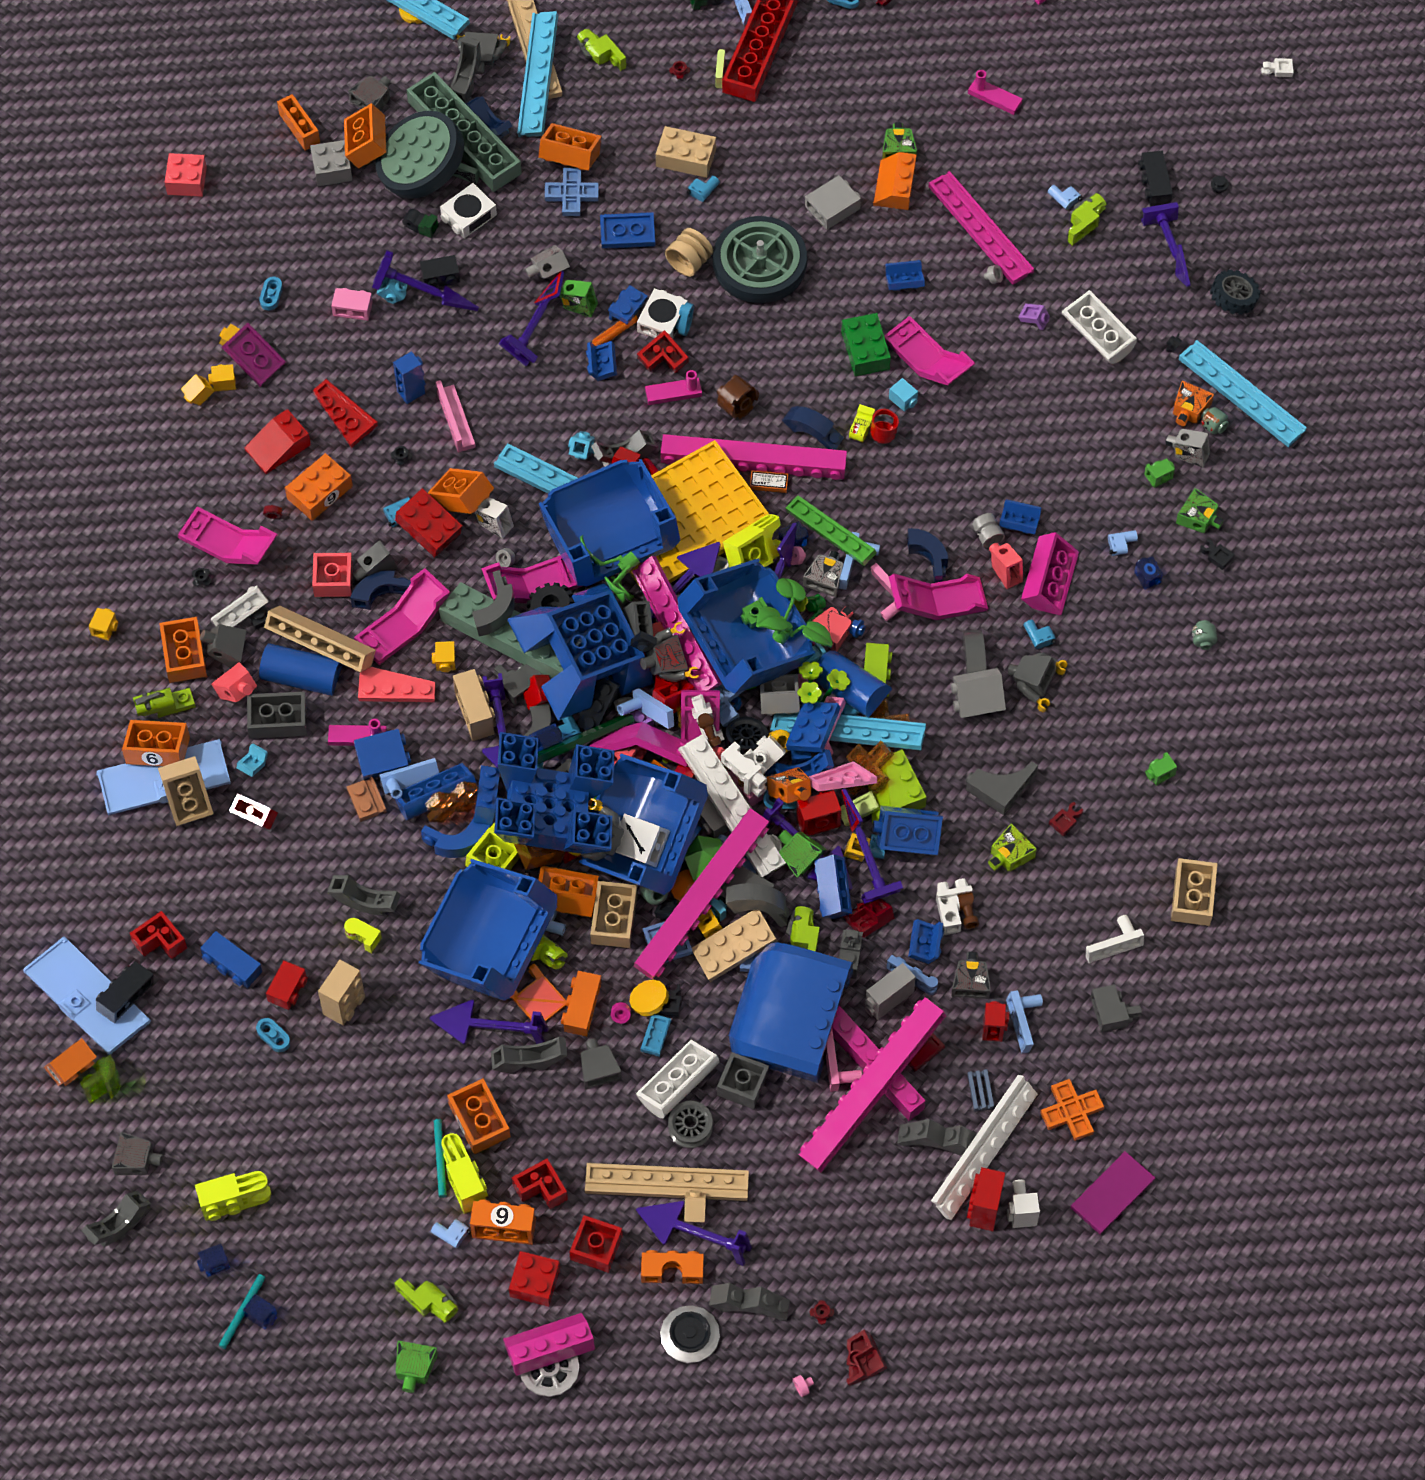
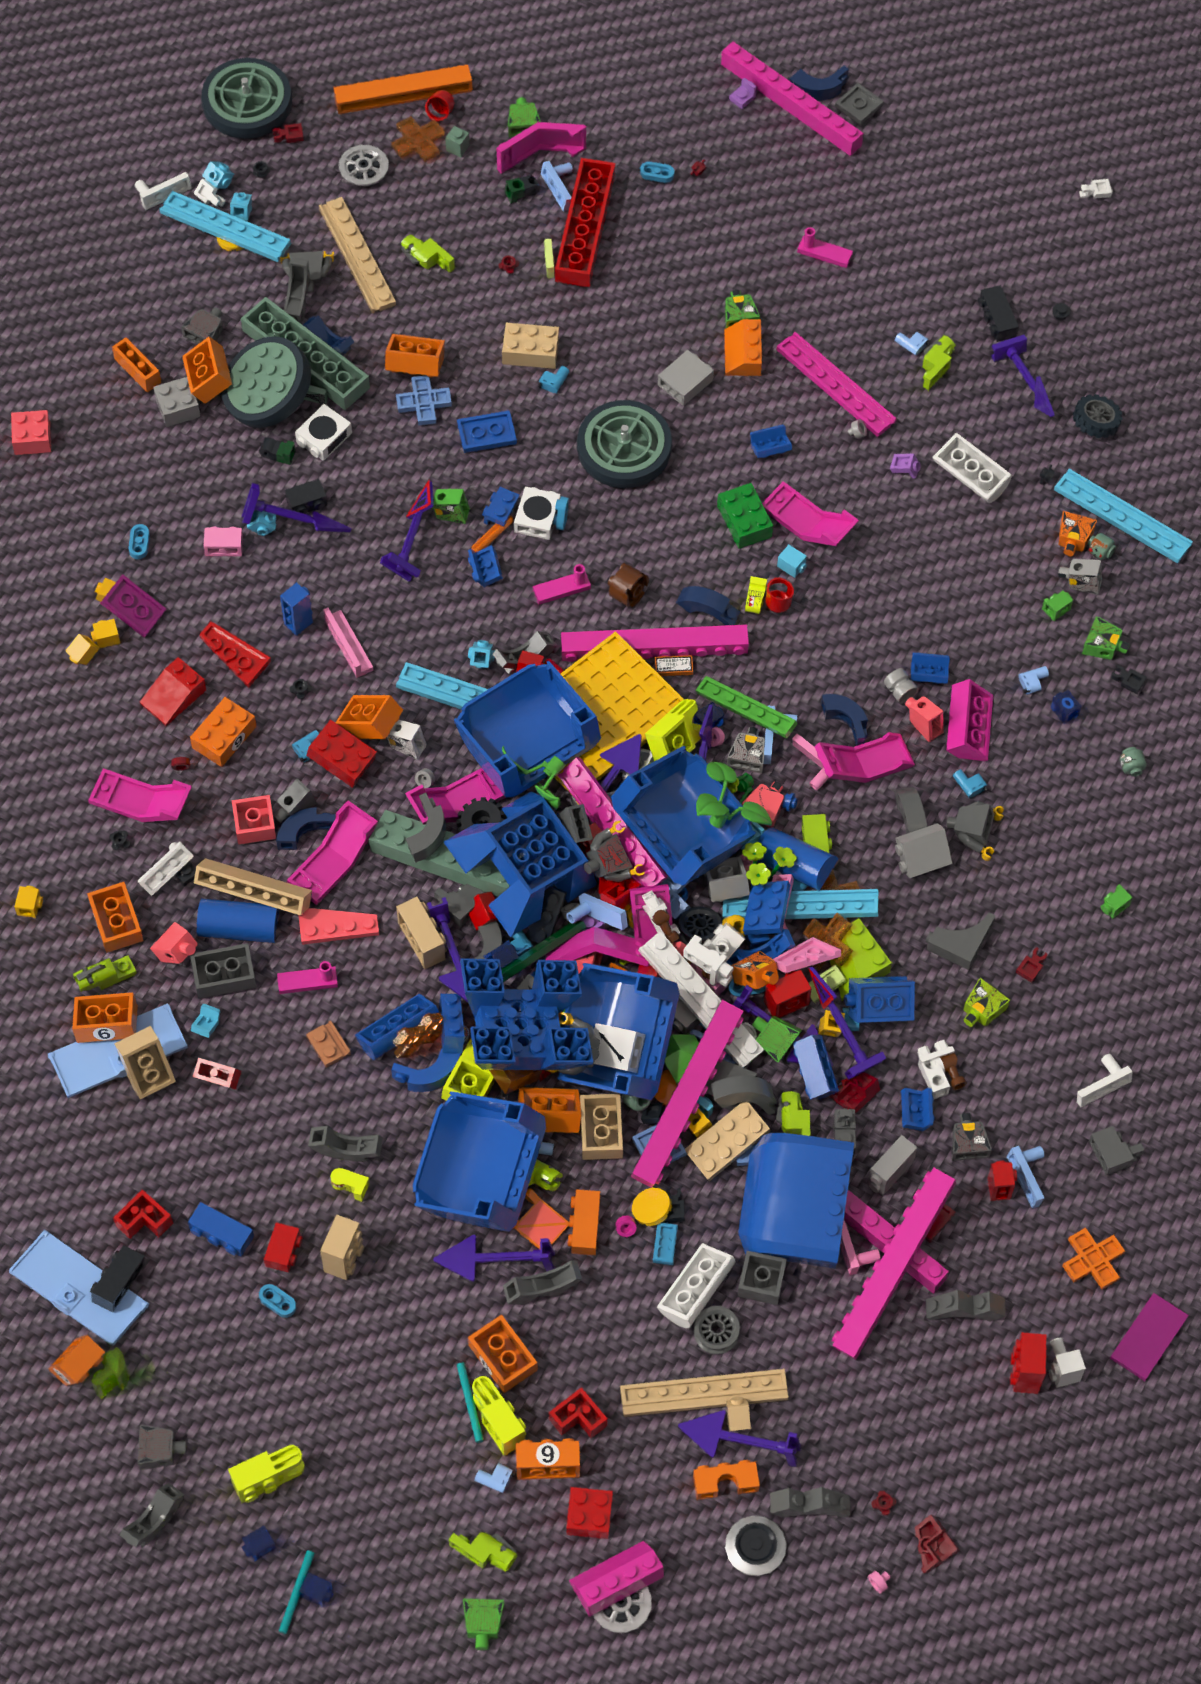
camera: 10 degrees left, 0 degrees up
dark grey torso [200,624,247,668] -> none
blue brick [354,729,411,780] -> none
light blue piece [379,758,439,799] -> none
yellow brick [432,641,456,672] -> none
medium azure plate [517,11,558,137] -> none
light grey torso [525,245,570,279] -> none
red brick [570,1215,623,1273] -> none
dark grey torso [581,1038,622,1089] -> none
black plate [630,631,657,653] -> none
red brick [637,330,689,373] -> none
tan wheel [665,228,713,277] -> none
bright green brick [740,597,767,629] -> none
medium blue plate [887,955,938,995] -> none
white plate [931,1075,1038,1220] -> none
sand blue tile [967,1069,994,1111] -> none
tan brick [1171,858,1217,926] -> none

